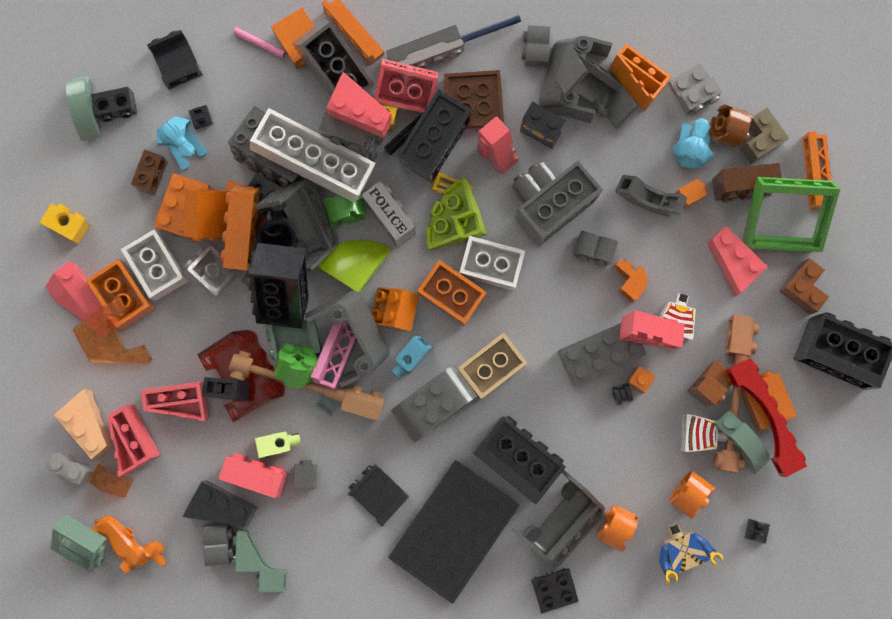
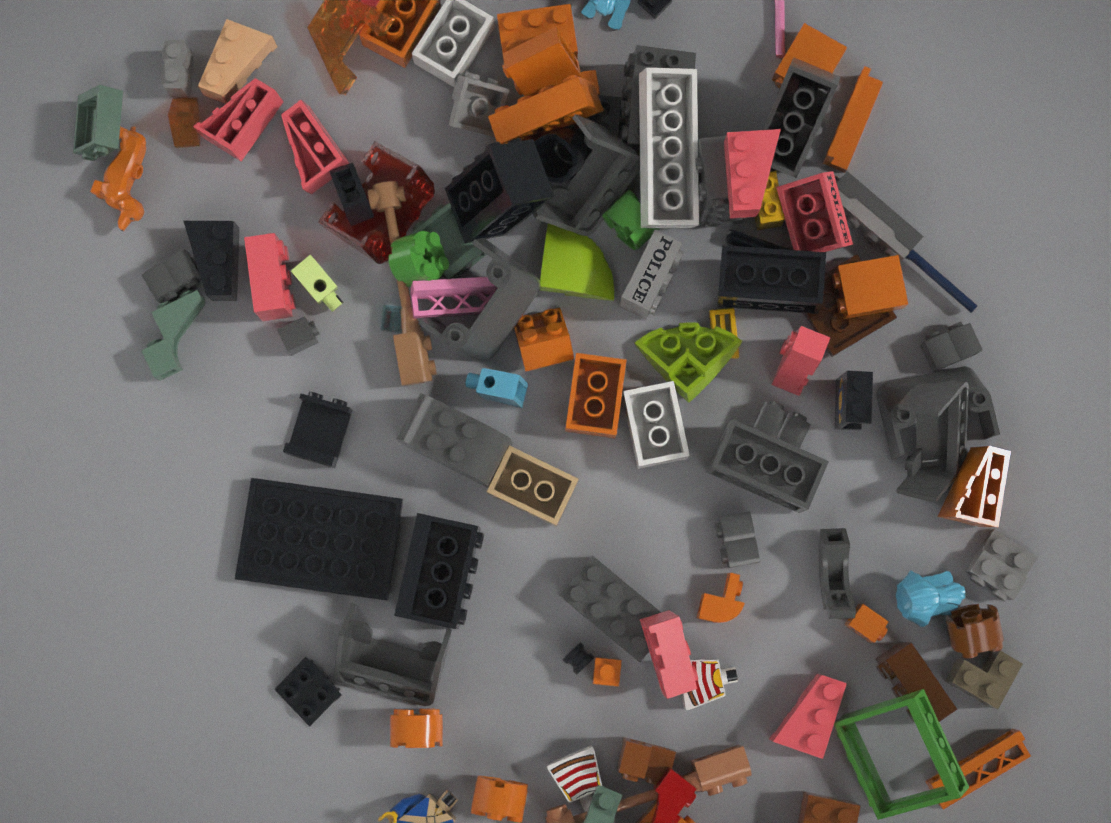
camera: 60 degrees right, 0 degrees up
none -> orange brick [832,255,908,319]

